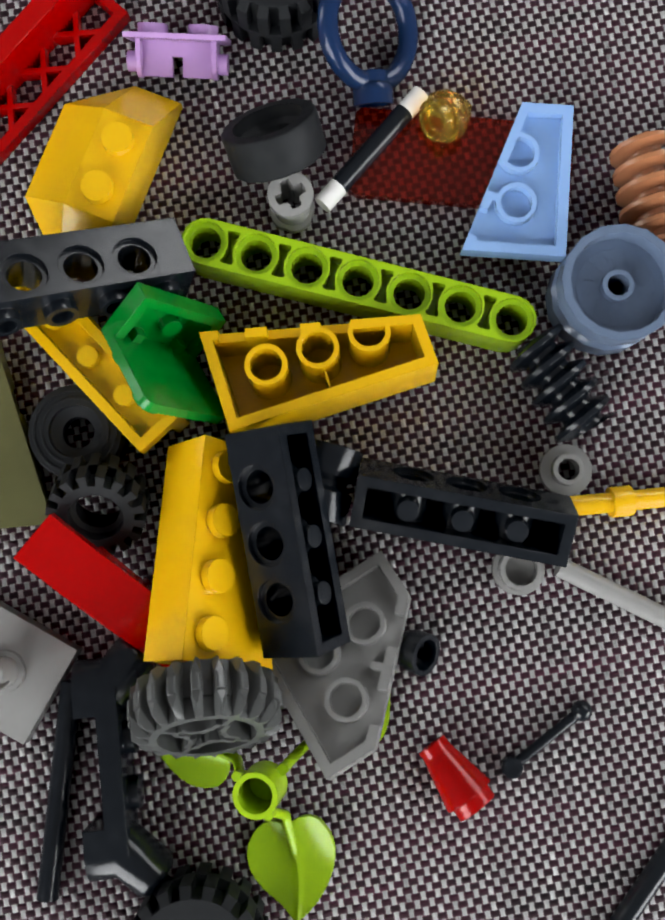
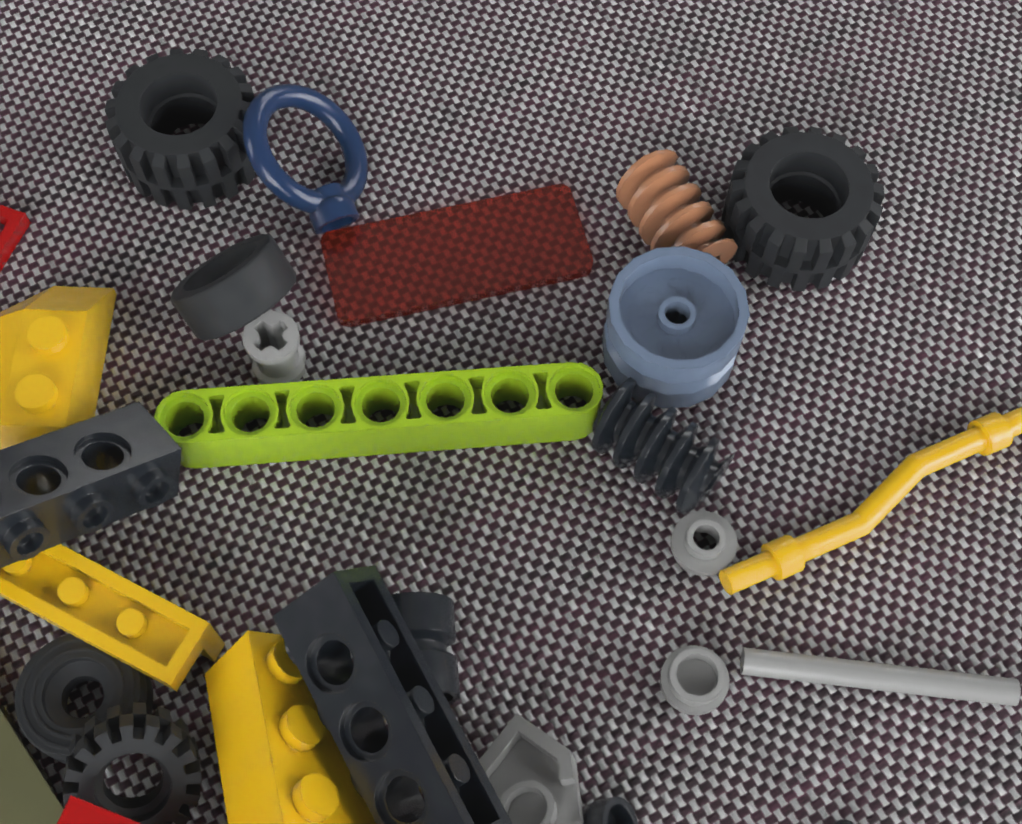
camera: 20 degrees left, 20 degrees down
green bracket [101,282,226,424] -> none
lavender hinge [122,22,231,81] -> none
yellow wedge [199,314,439,434] -> none
black bar [314,86,429,212] -> none
black brick [349,458,579,567] -> none
clear yellow plate [419,89,472,143] -> none
light blue wing [459,102,574,263] -> none

